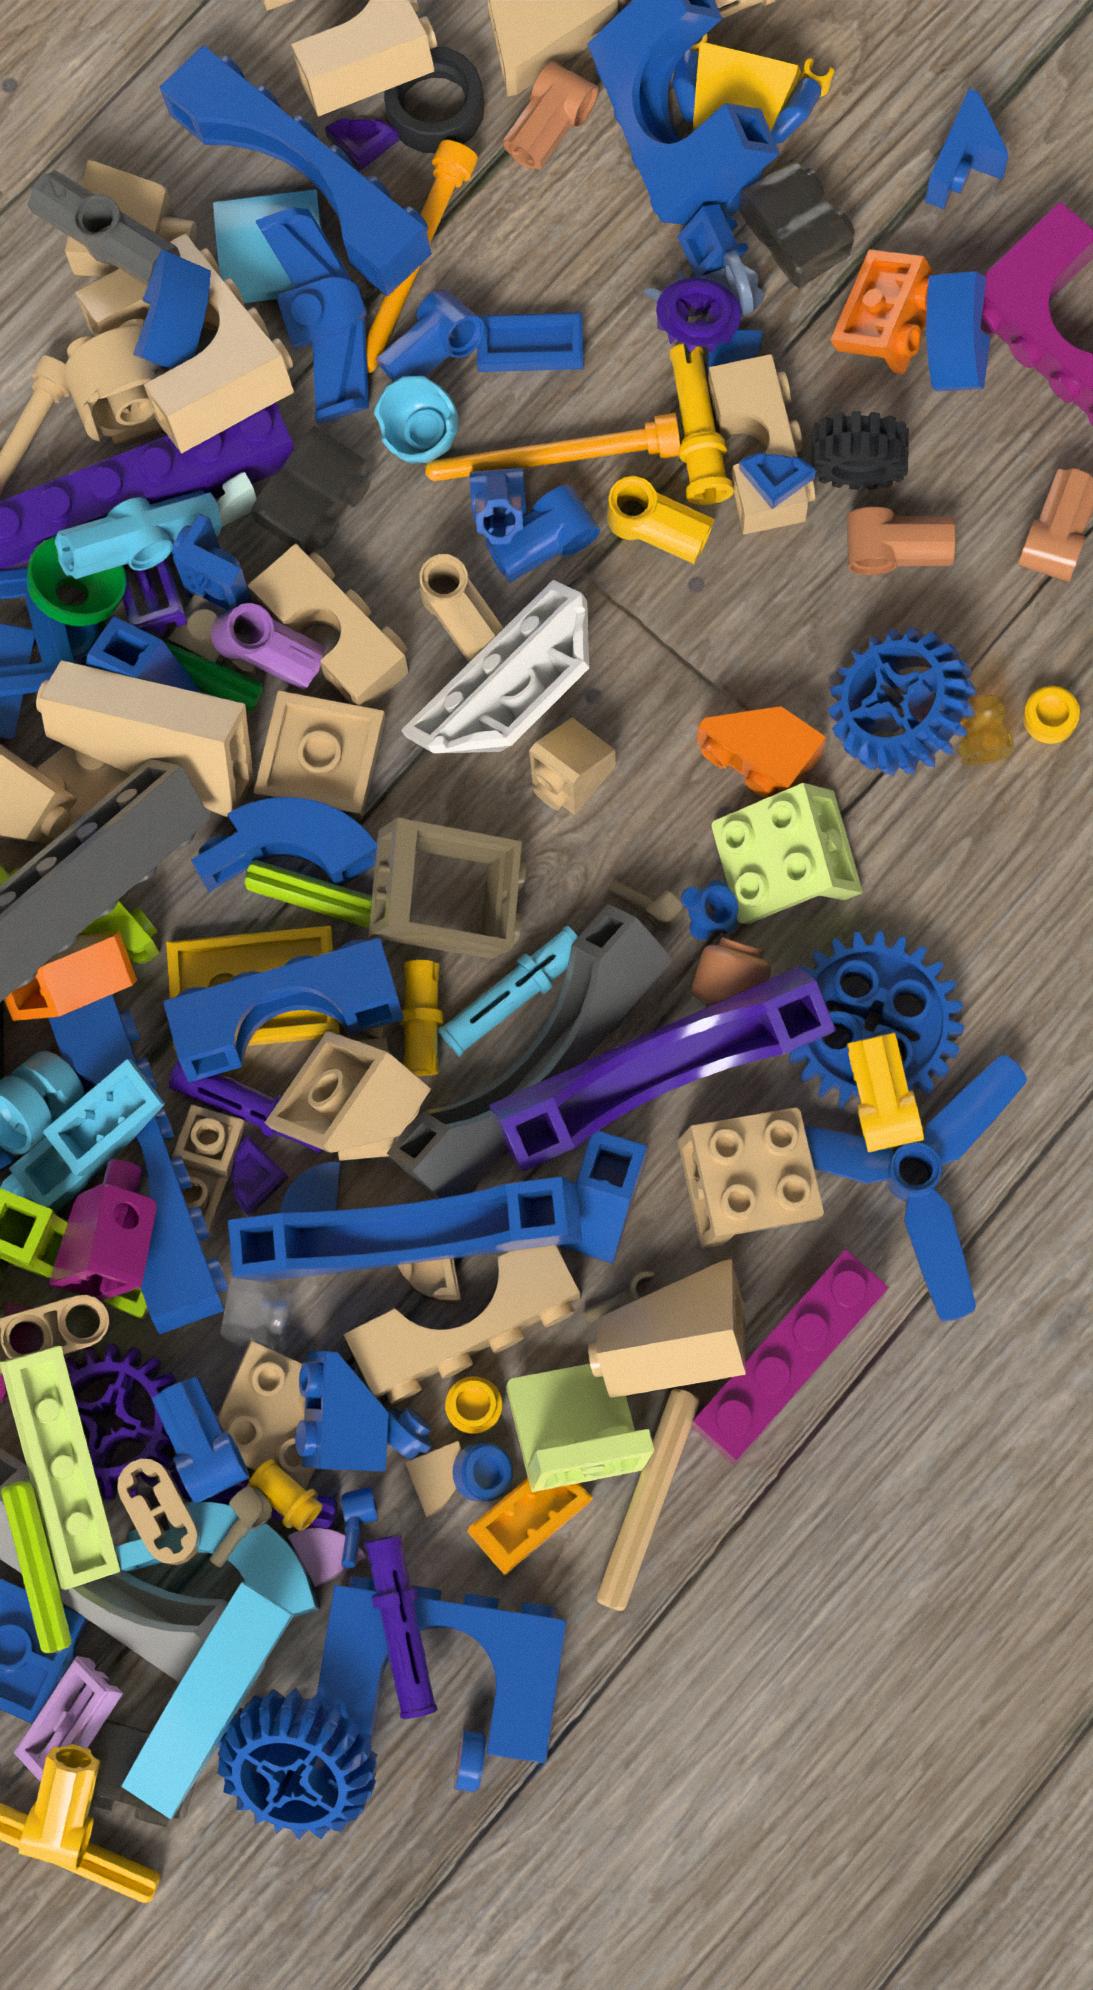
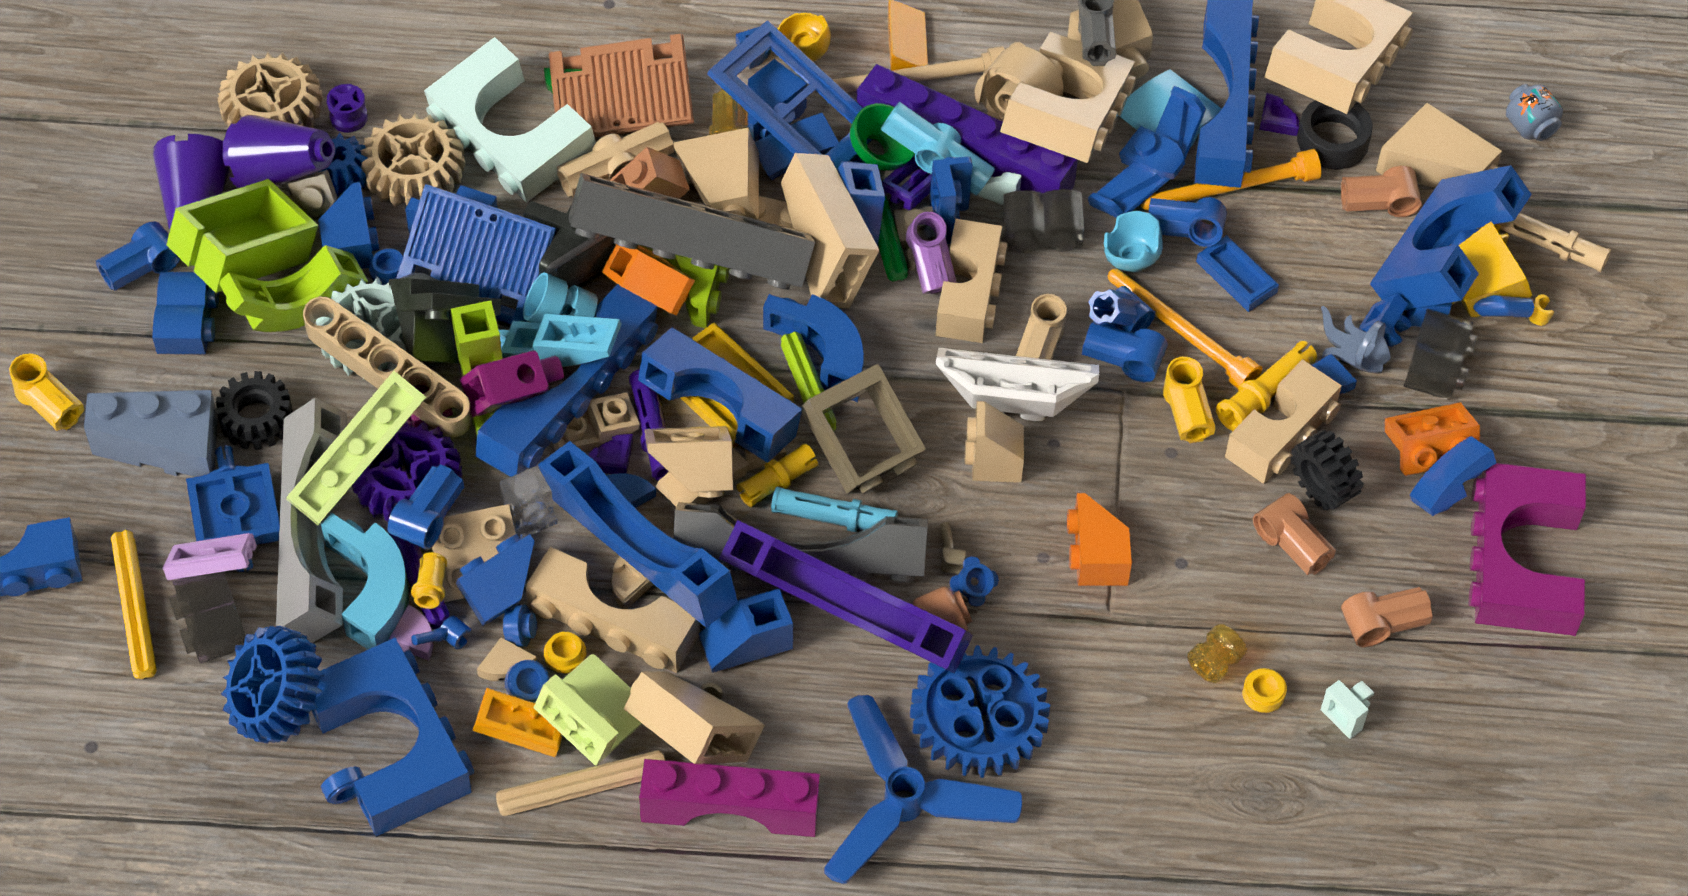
camera: 45 degrees right, 20 degrees down
lime axle [1,1481,72,1653] -> none
yellow piece [19,1744,100,1871] -> none
tan beam [117,1459,201,1565] -> none
medium azure slope [121,1582,295,1819] -> none
blue slope [133,250,211,370] -> none
dark tan hand [210,1486,272,1568] -> none
tan plate [254,691,386,820] -> none
dark purple pin [364,1535,438,1719] -> none
dark purple gear [656,278,741,353] -> none
tan bracket [678,1108,824,1249] -> none
yellowish green bracket [712,783,863,924] -> none
blue tile [739,452,816,509] -> none
blue gear [828,627,977,776] -> none
yellow piece [847,1033,924,1153] -> none
blue slope [925,89,1008,209] -> none

